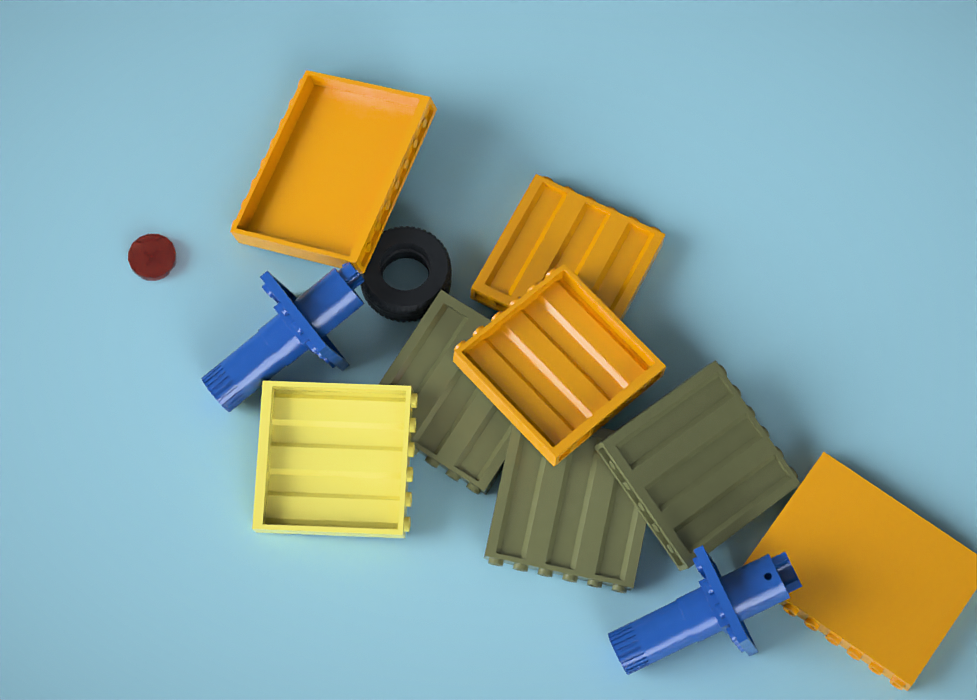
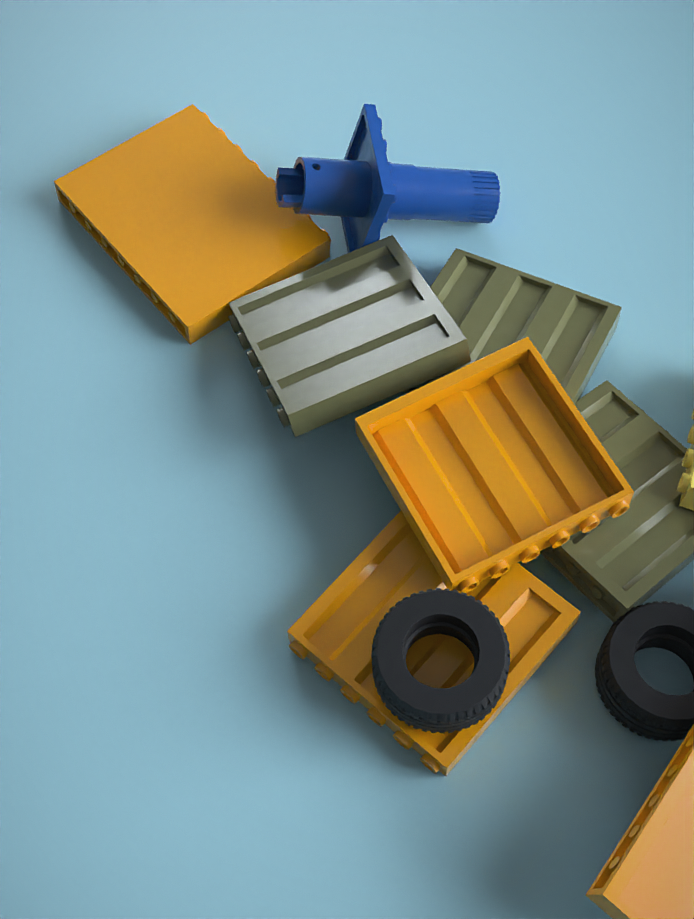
camera: 165 degrees left, 10 degrees down
none -> black tyre [371,588,510,734]

